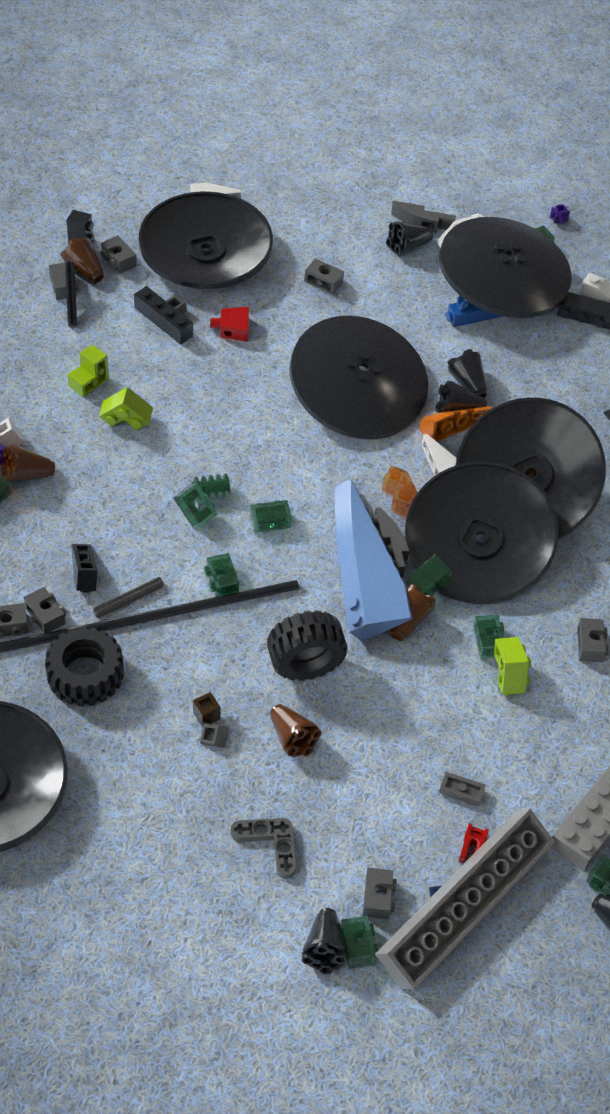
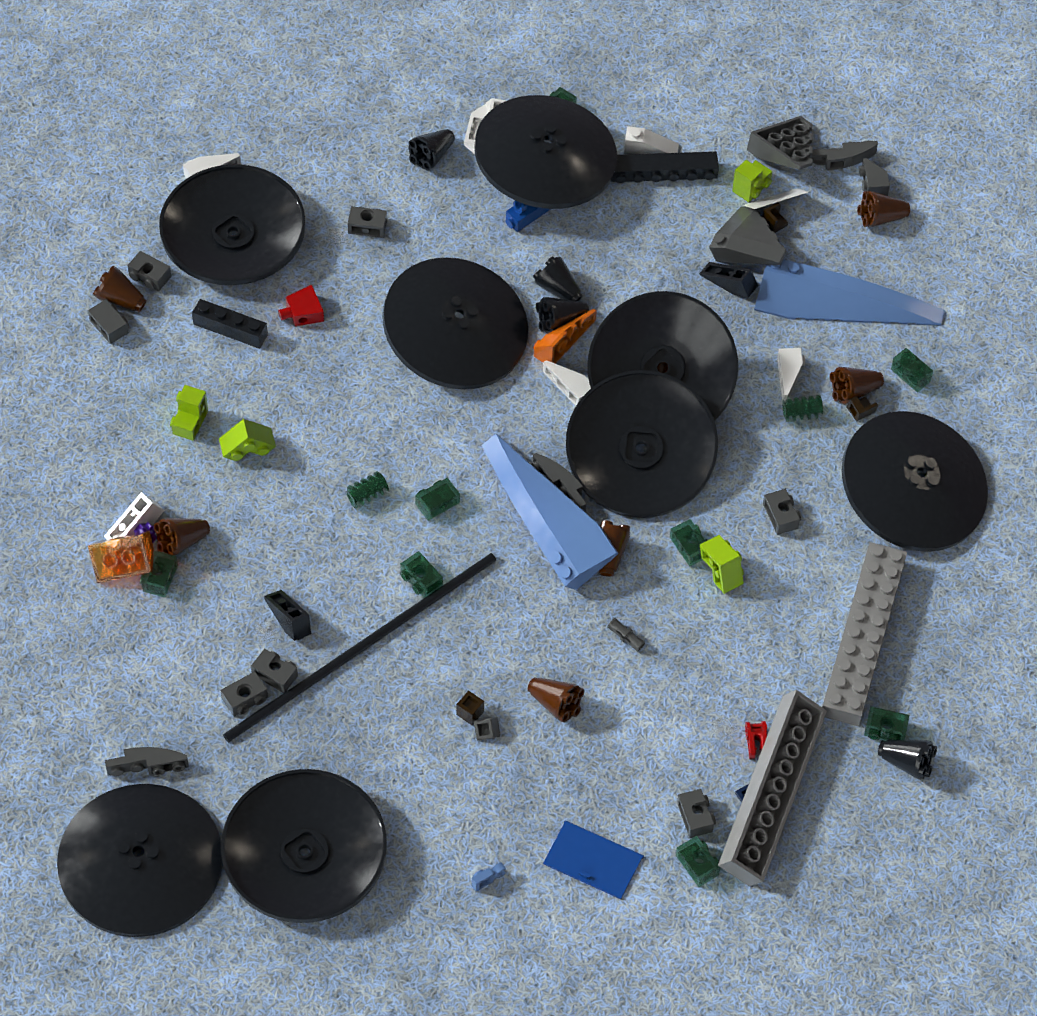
camera: 20 degrees left, 5 degrees up
black tyre [45,627,124,707] -> none
black axle [65,261,77,327] -> none
black brick [66,210,95,244] -> none
dark grey axle [93,577,164,618] -> none
dark grey slope [166,295,187,313] -> none
clear green brick [173,483,218,528] -> none
dark grey beam [230,818,296,879] -> none
black tyre [267,610,348,681] -> none
black cone [302,908,347,974] -> none
clear orange brick [382,465,417,517] -> none
dark grey slope [391,201,456,233] -> none
clear green brick [406,554,452,596] -> none
dark grey plate [439,772,486,806] -> none
dark purple gear [549,204,570,224] -> none
none -> medium blue plate [472,862,506,892]
none -> blue container [543,820,644,899]
none -> dark grey pin [607,618,645,652]

